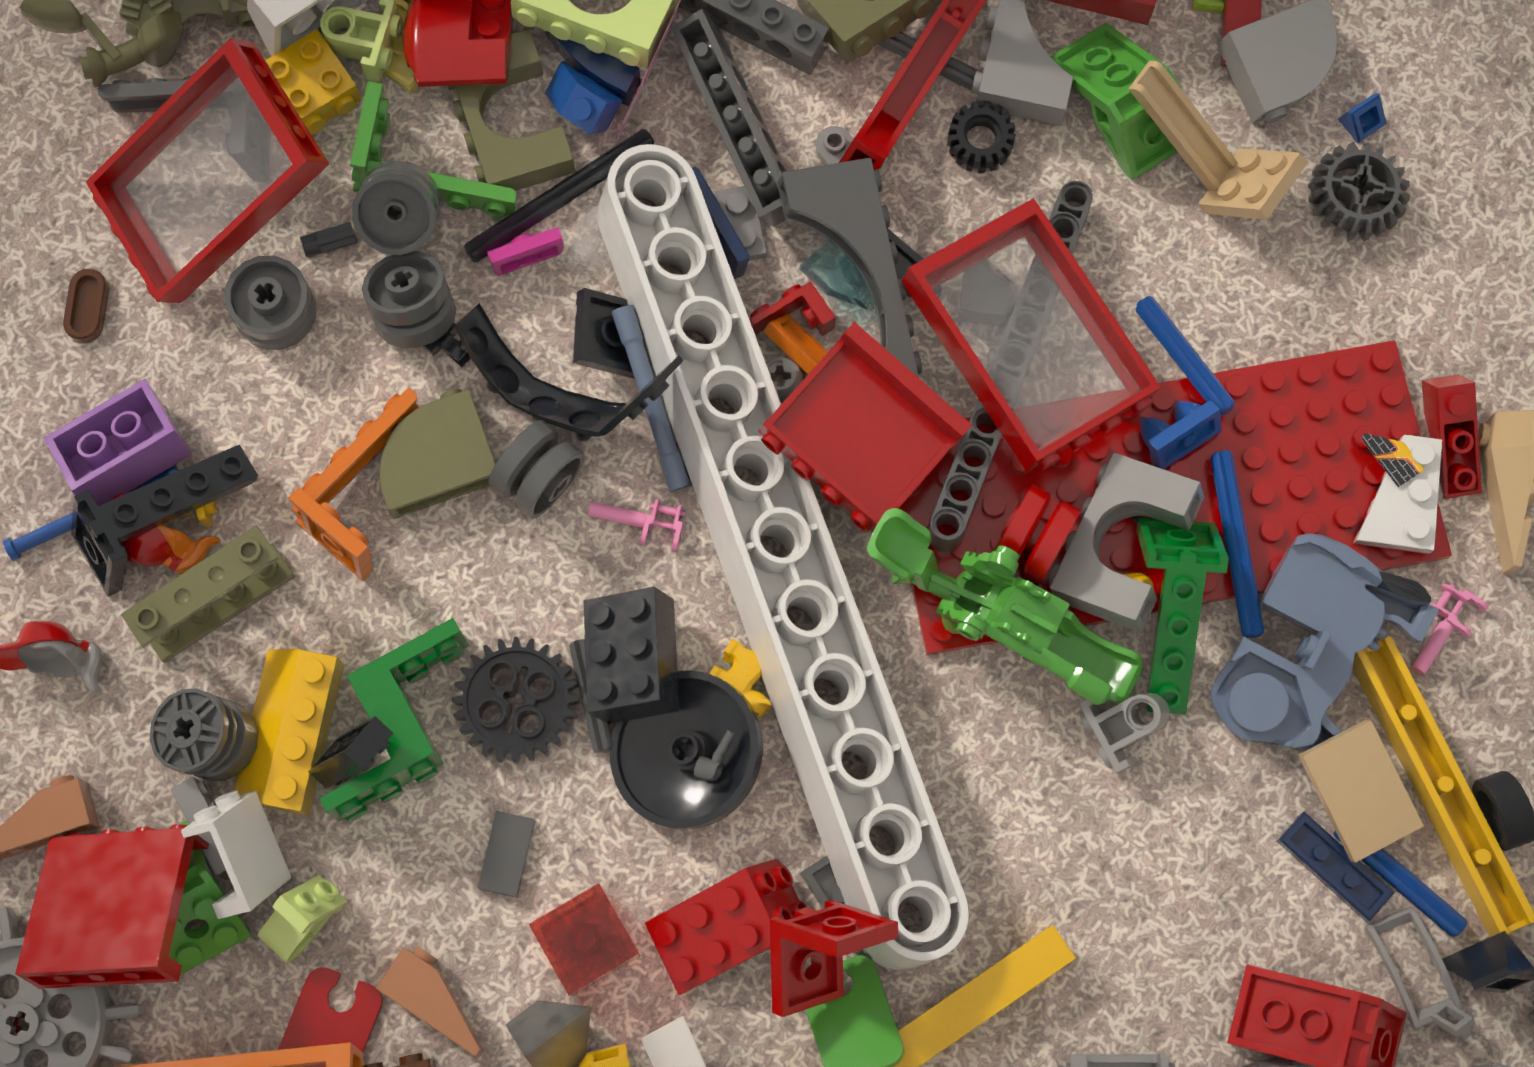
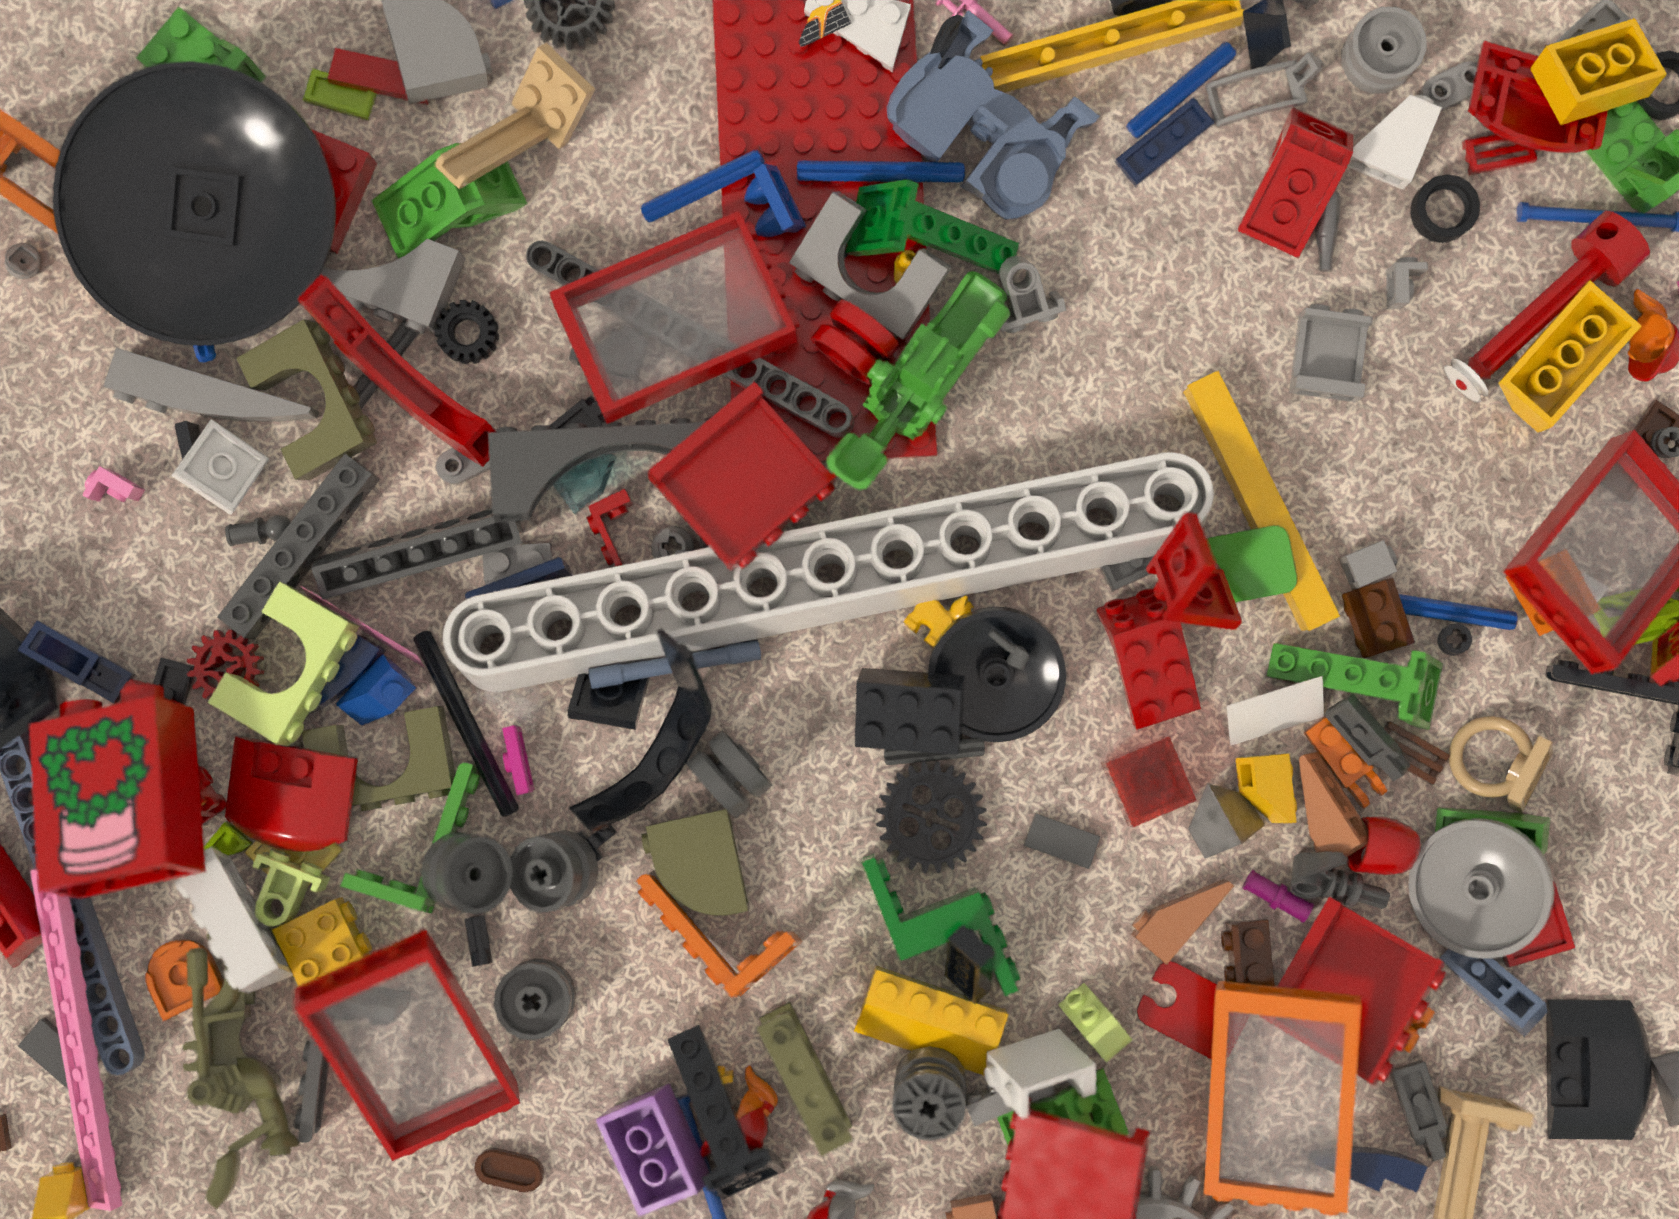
camera: 80 degrees left, 10 degrees up
bright pink piece [588,498,686,553] -> none
orange tile [763,314,828,374] -> none
tan tile [1298,719,1424,863] -> none

